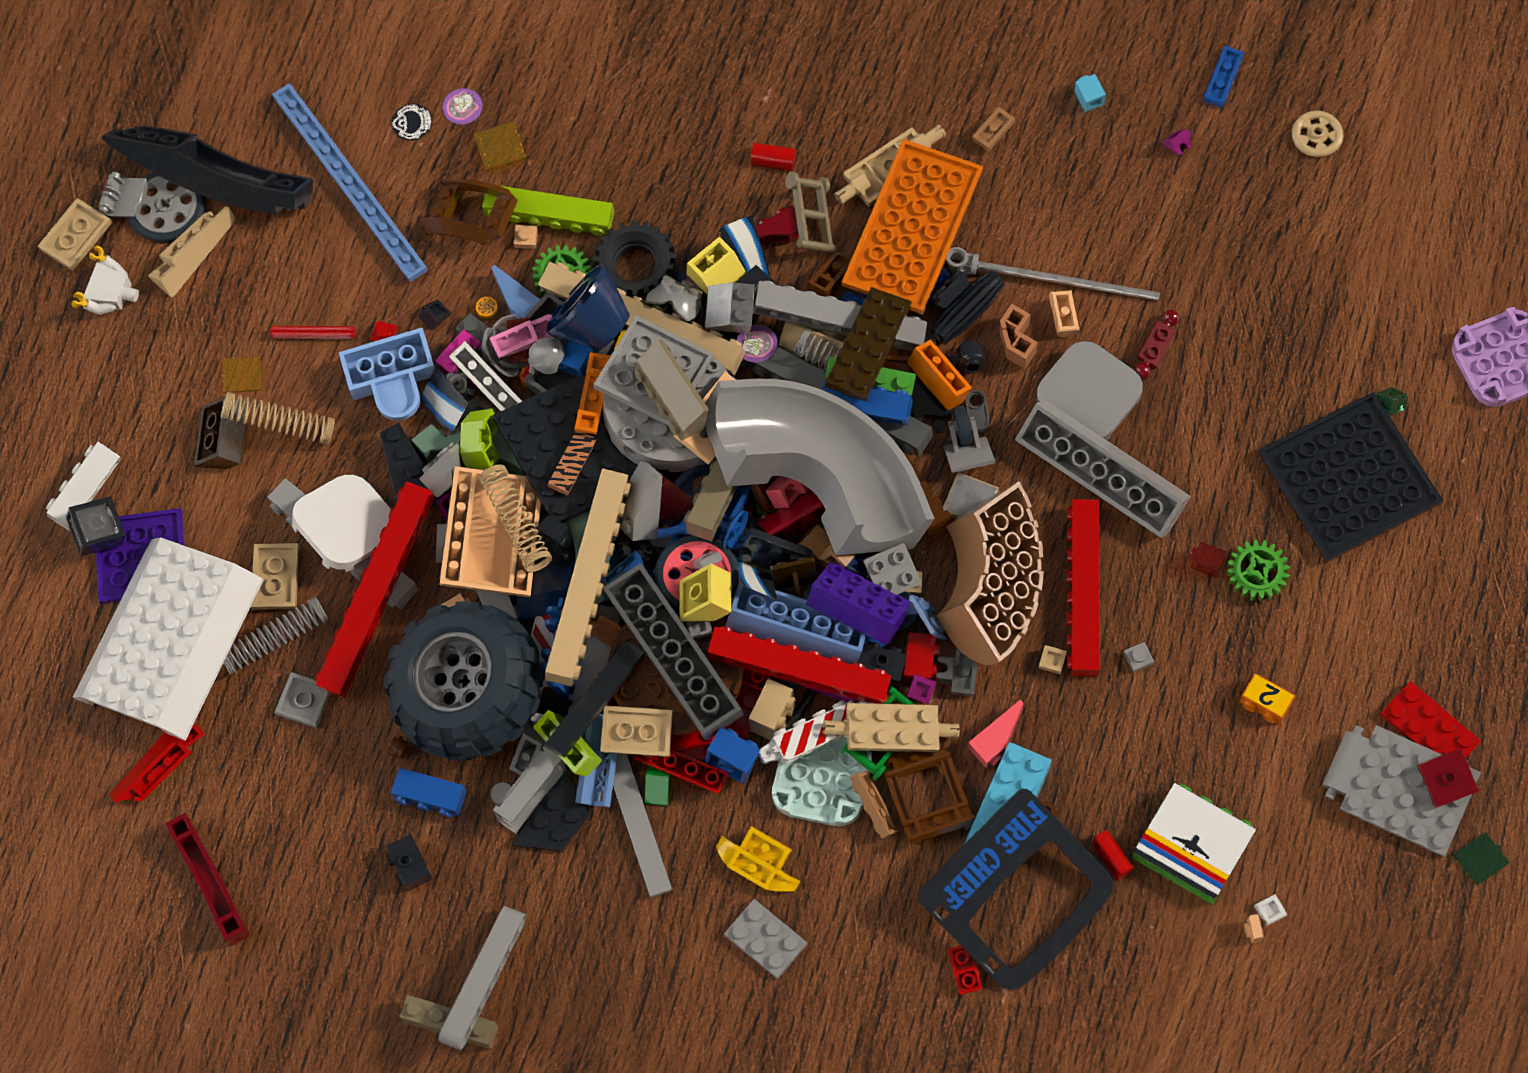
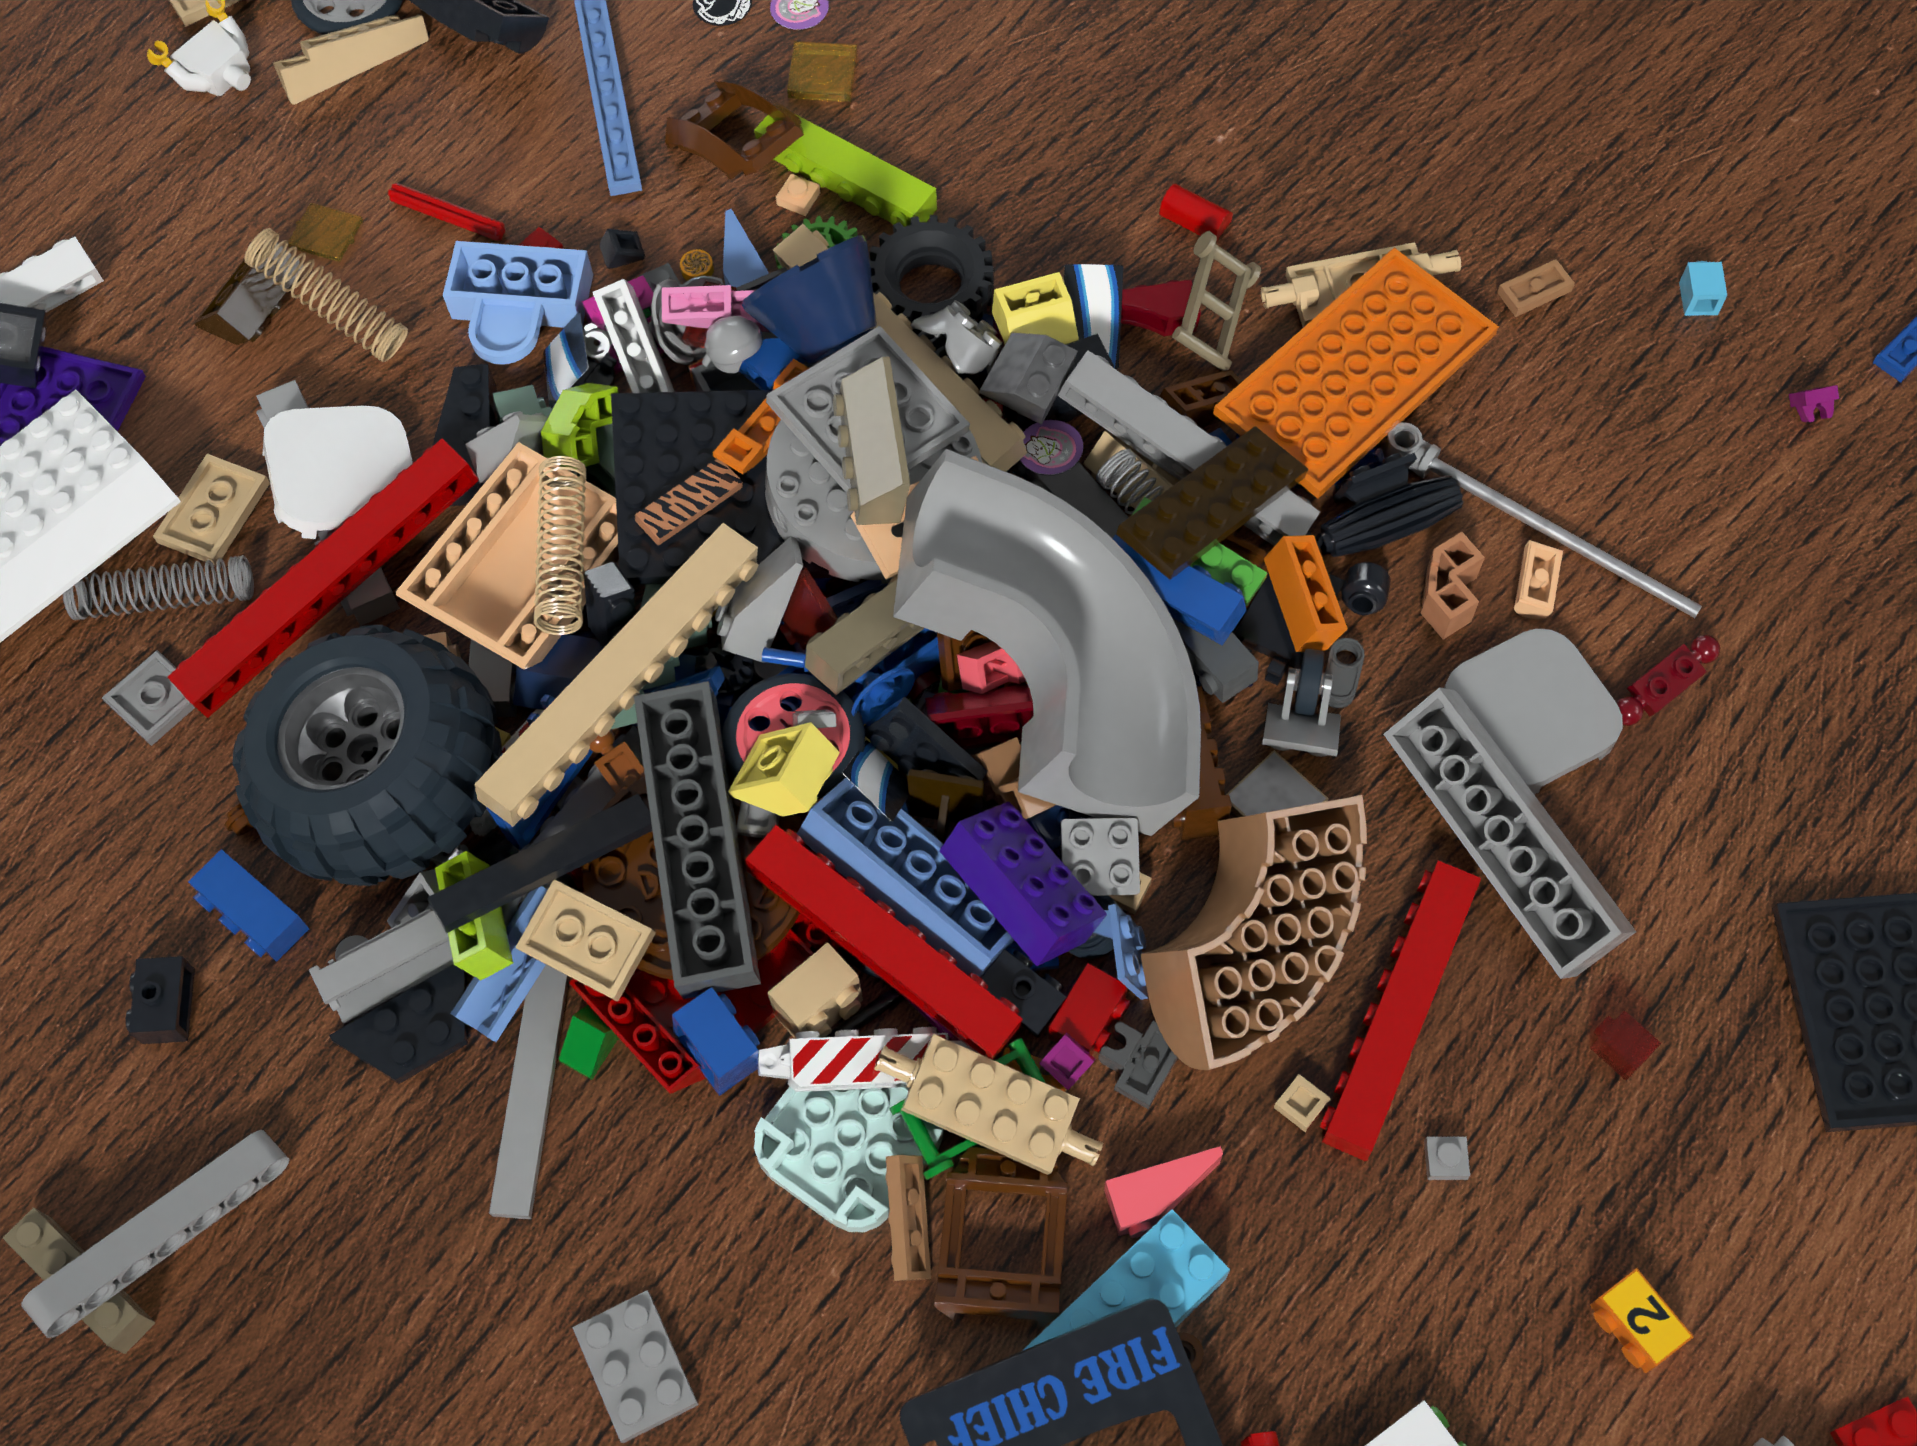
camera: 20 degrees right, 5 degrees down
yellow plate [716,827,800,891] -> none
bright green gear [1227,540,1290,602] -> none

